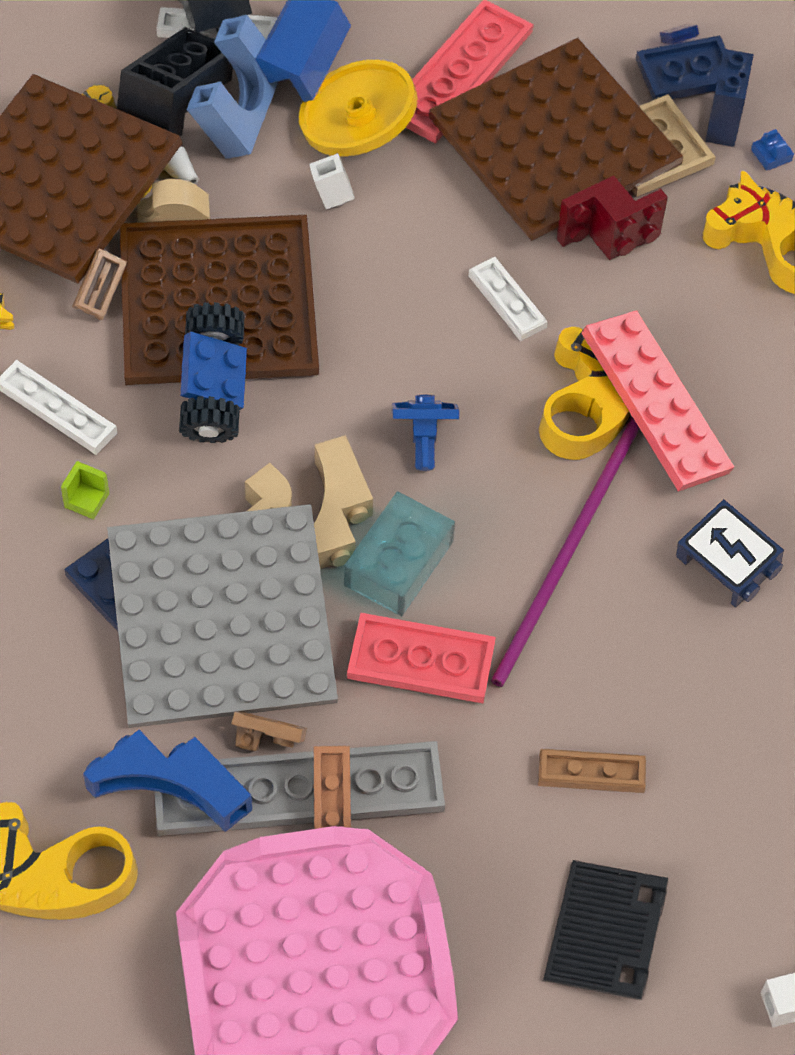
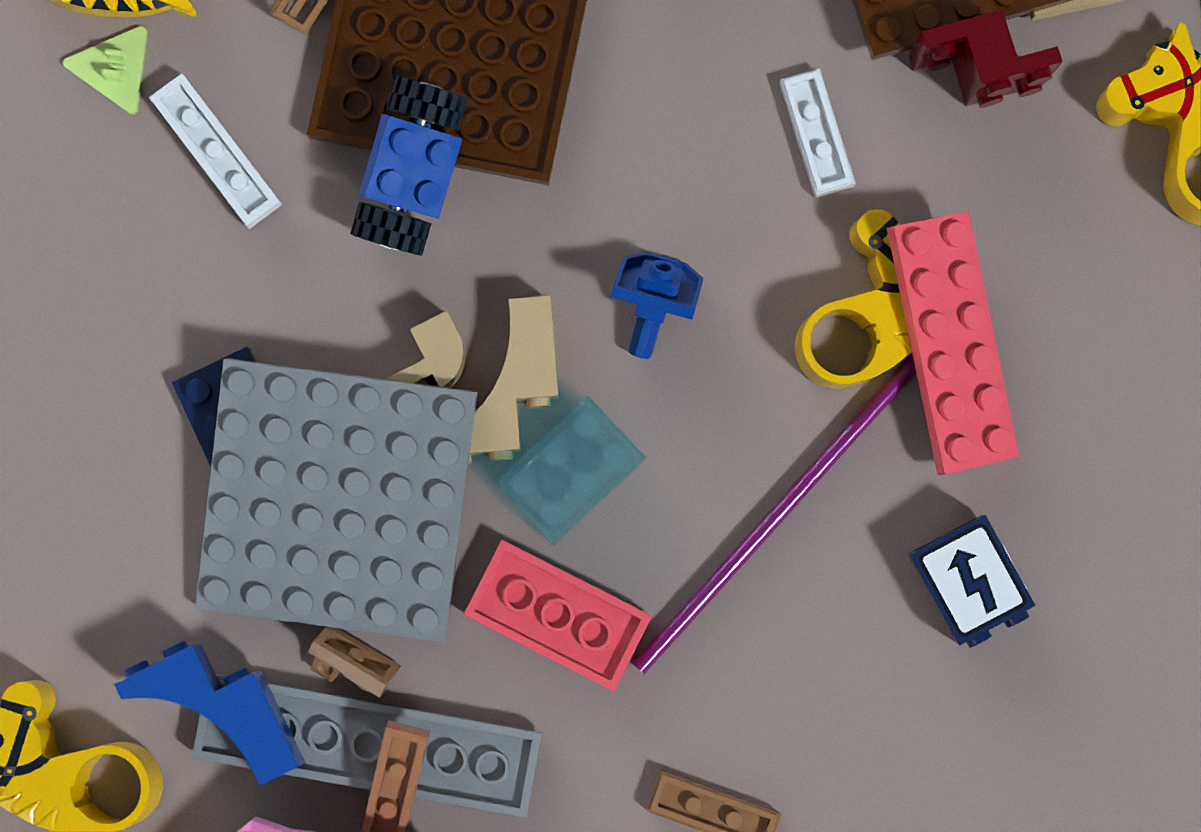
camera: 20 degrees right, 25 degrees up
lime panel [61,461,109,520] -> none

